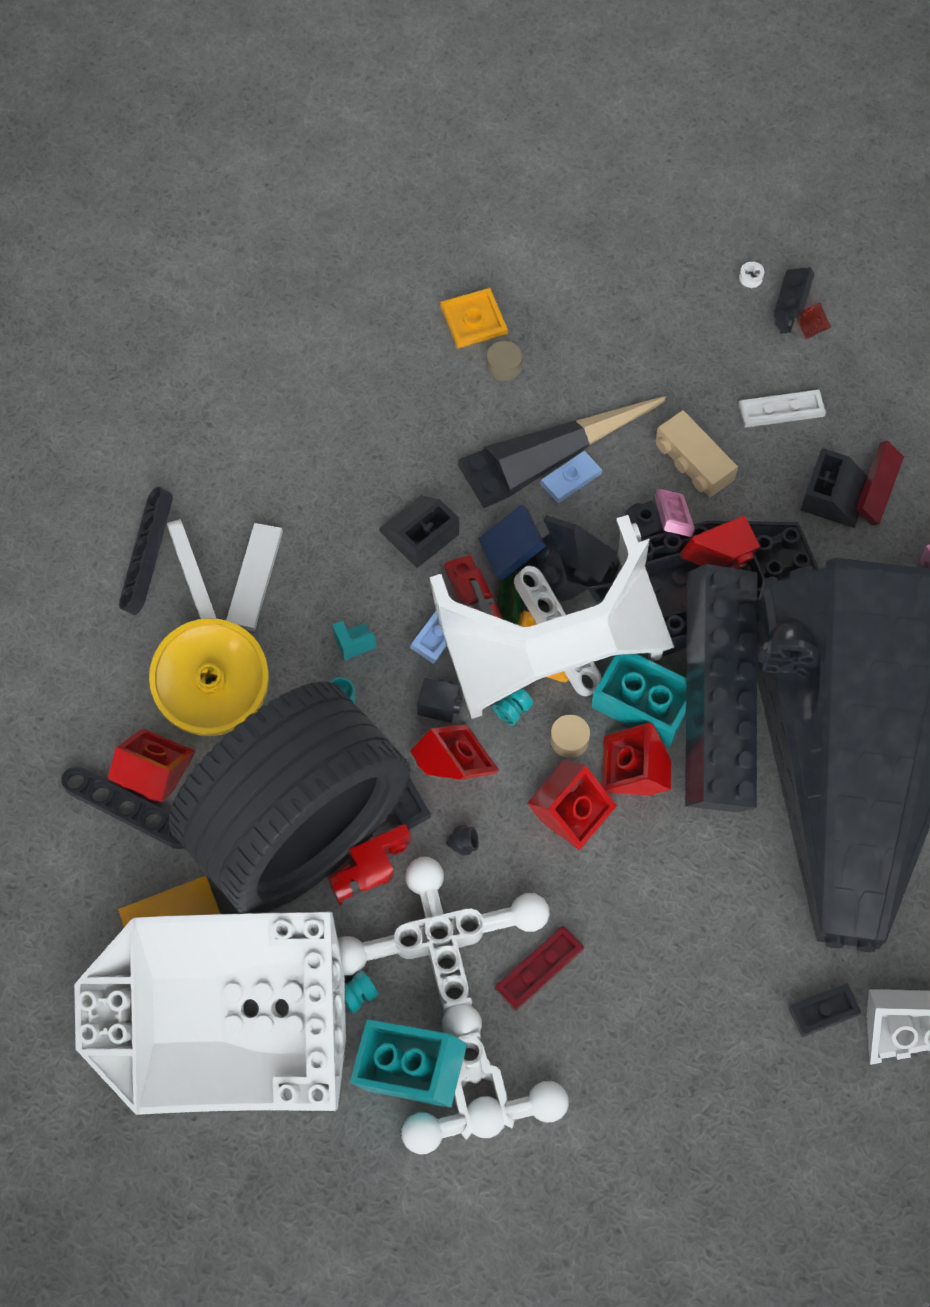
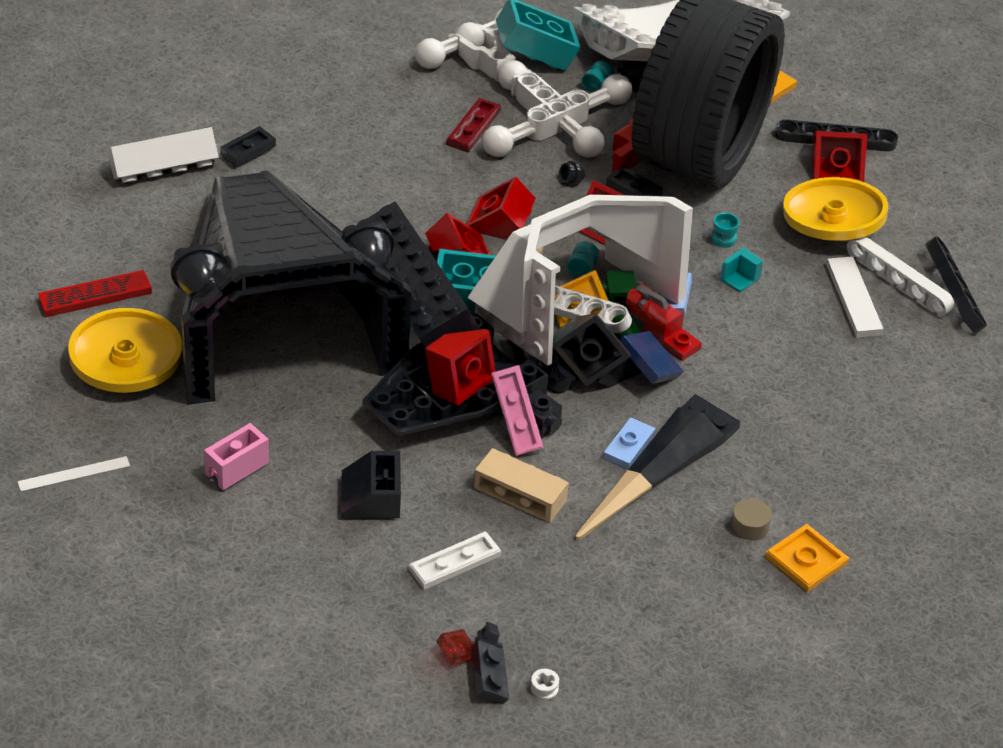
camera: 155 degrees right, 20 degrees down
black slope [379,495,459,568] -> none
dark red tile [855,441,904,525] -> none

